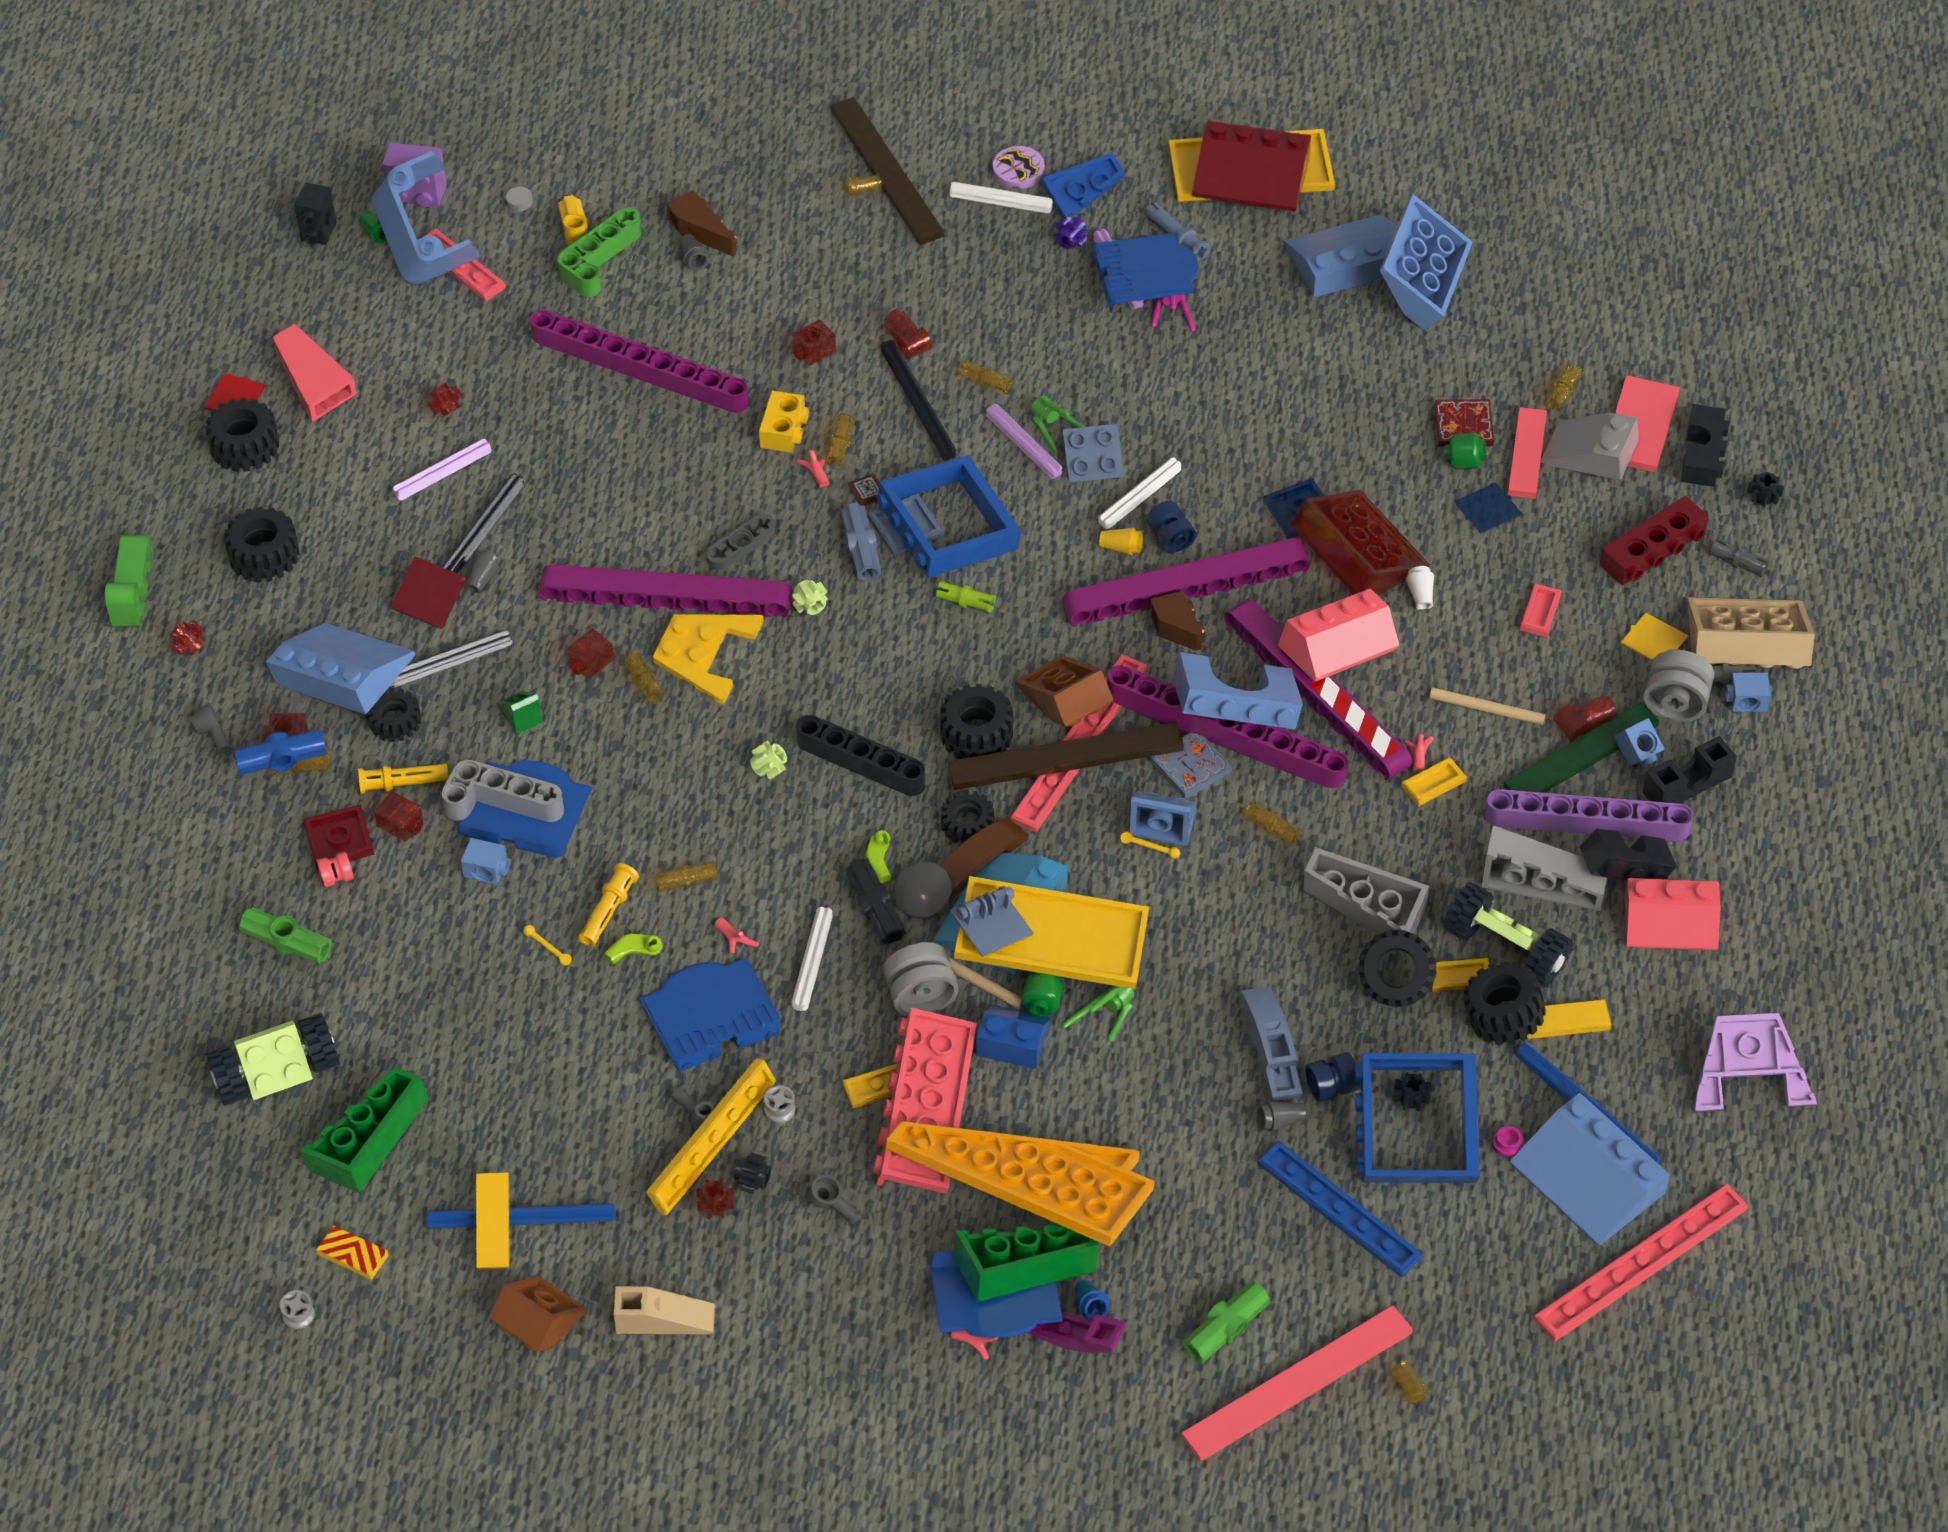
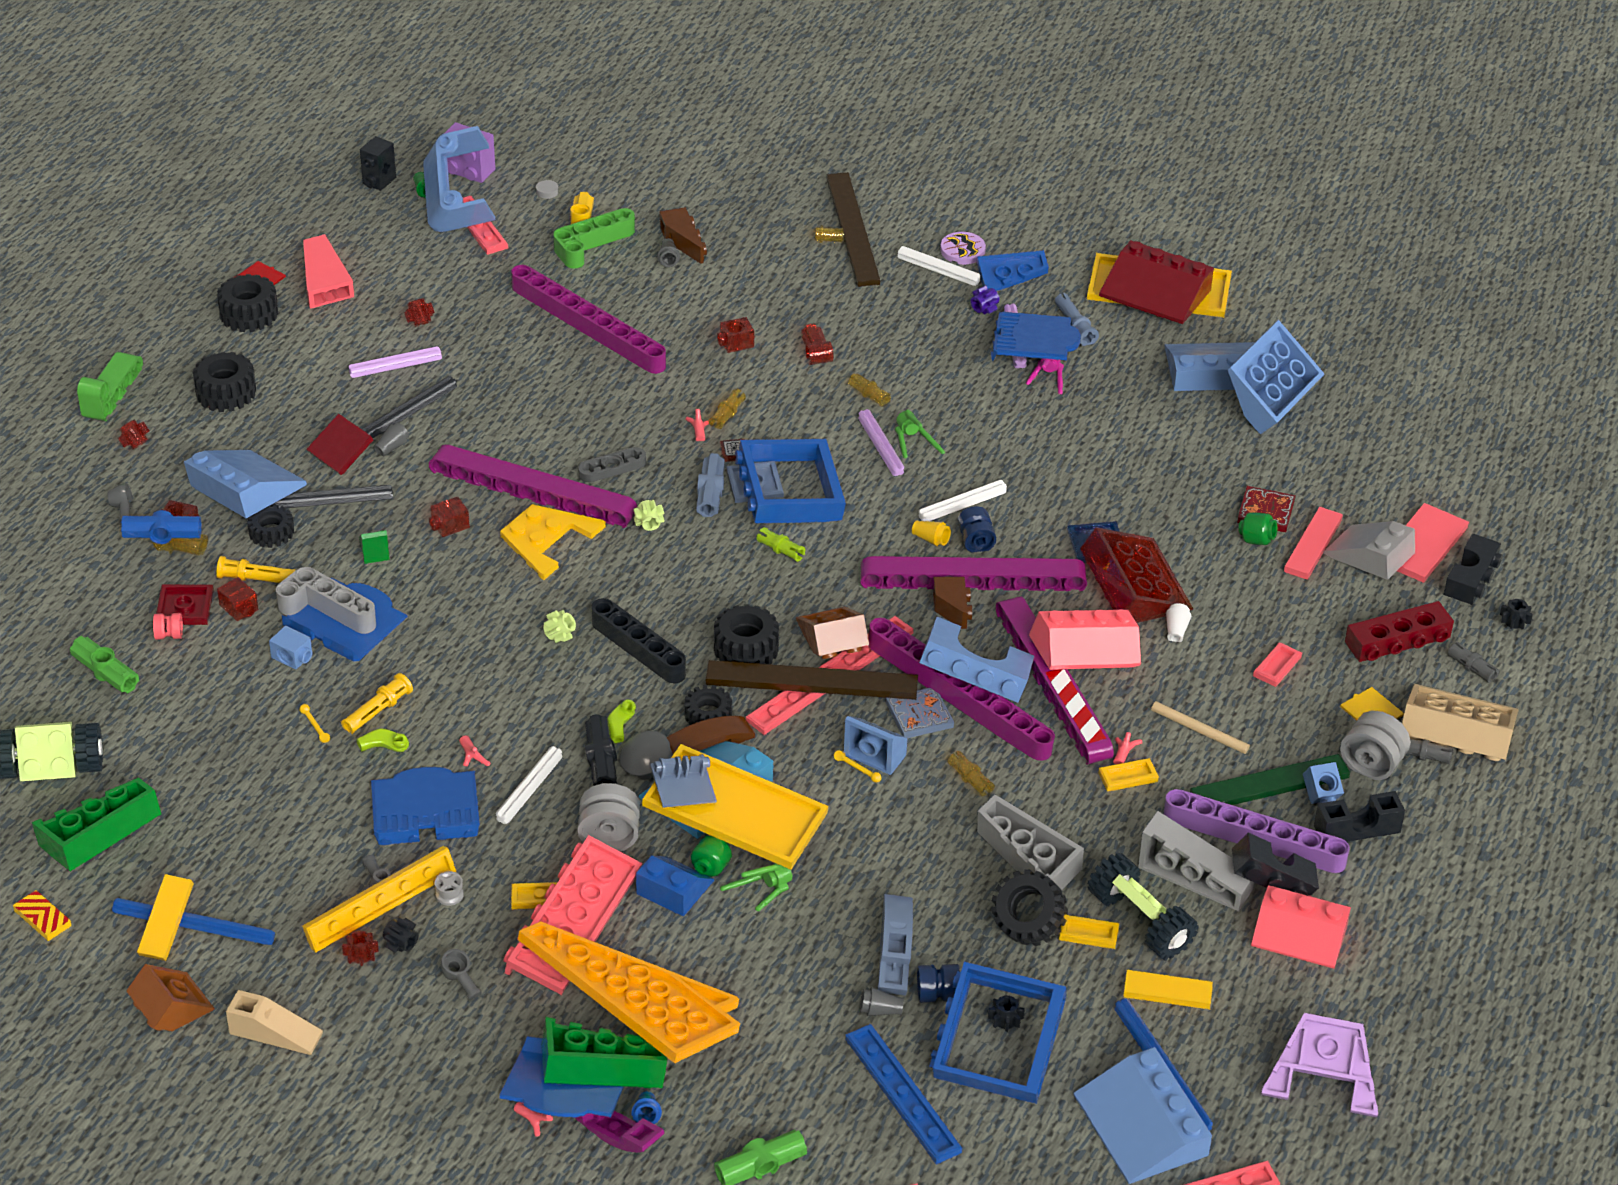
camera: 15 degrees right, 10 degrees down
clear yellow pin [623,652,665,704] -> none
clear yellow pin [655,861,718,892] -> none
yellow brick [759,391,809,453] -> none
black axle [881,340,956,460] -> none
tan bar [949,957,1022,1010] -> none
sand blue hinge [1063,424,1124,482] -> none
clear blue piece [1455,483,1522,533] -> none
black tyre [1463,962,1546,1045] -> none
dark pink plate [1492,1126,1524,1157] -> none
clear yellow pin [1544,363,1583,412] -> none
clear red piece [1554,695,1617,742] -> none
medium blue brick [1725,673,1771,712] -> none

